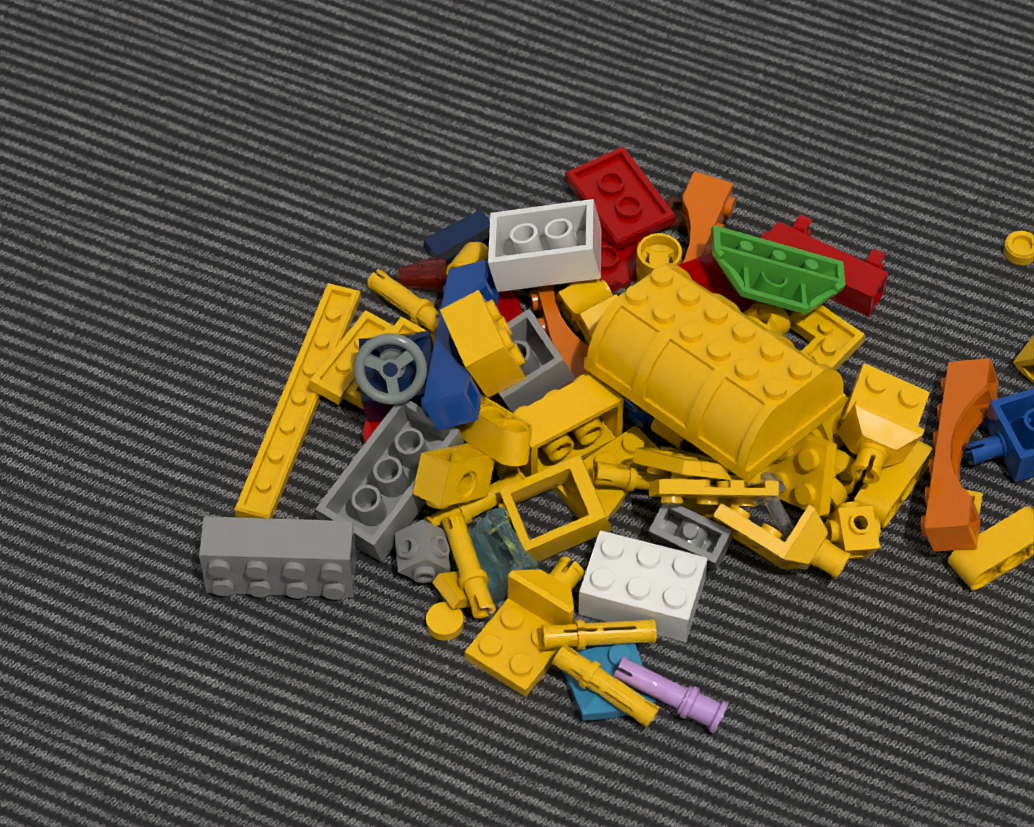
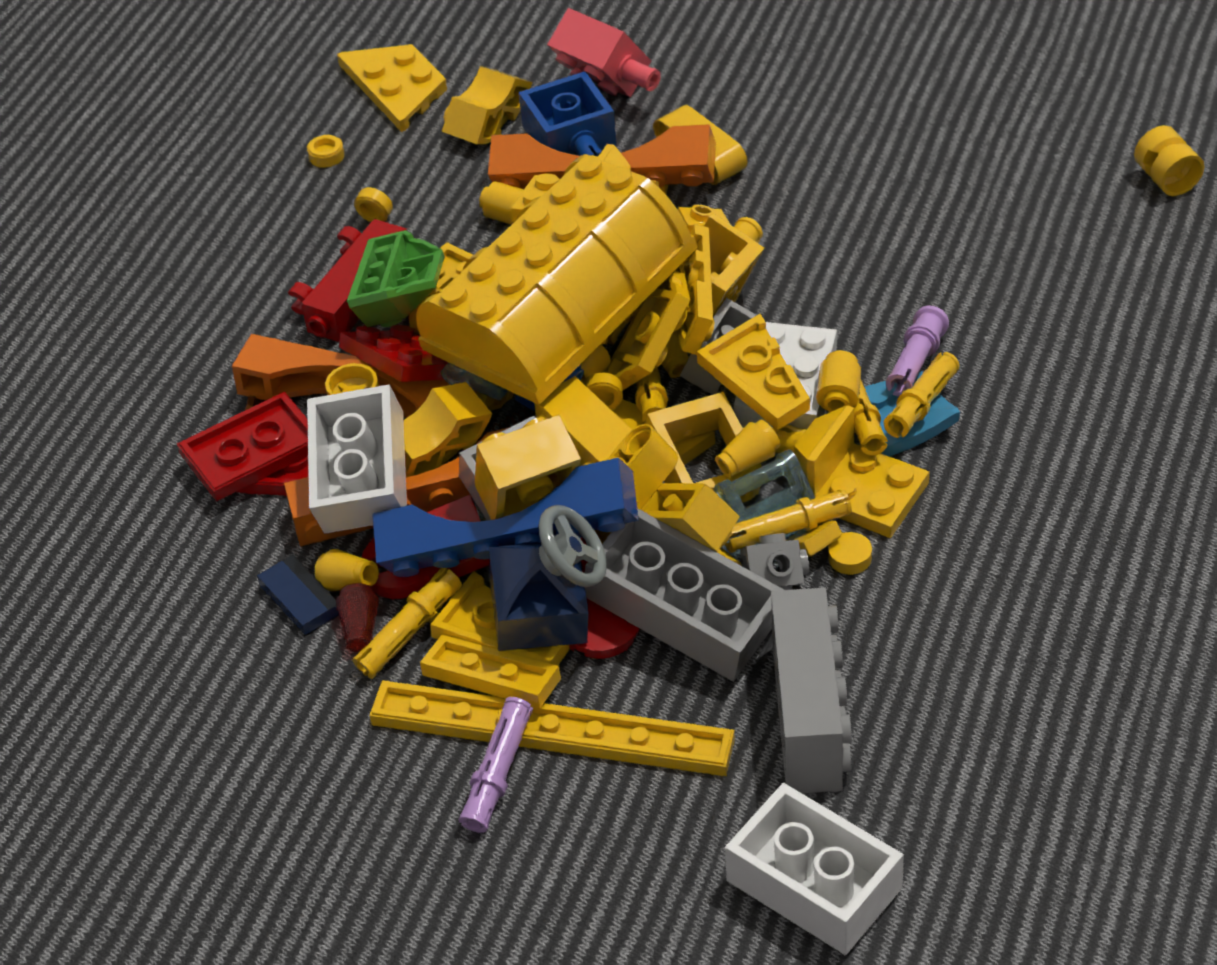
camera: 90 degrees left, 10 degrees down
none -> yellow tile [354,187,393,222]
none -> lavender pin [458,697,533,833]
none -> yellow brick [479,181,524,225]
none -> yellow tile [582,372,623,410]
none -> yellow wing [697,313,810,430]
none -> yellow cone [715,420,780,478]
none -> white brick [725,783,904,955]
none -> yellow brick [816,350,861,412]

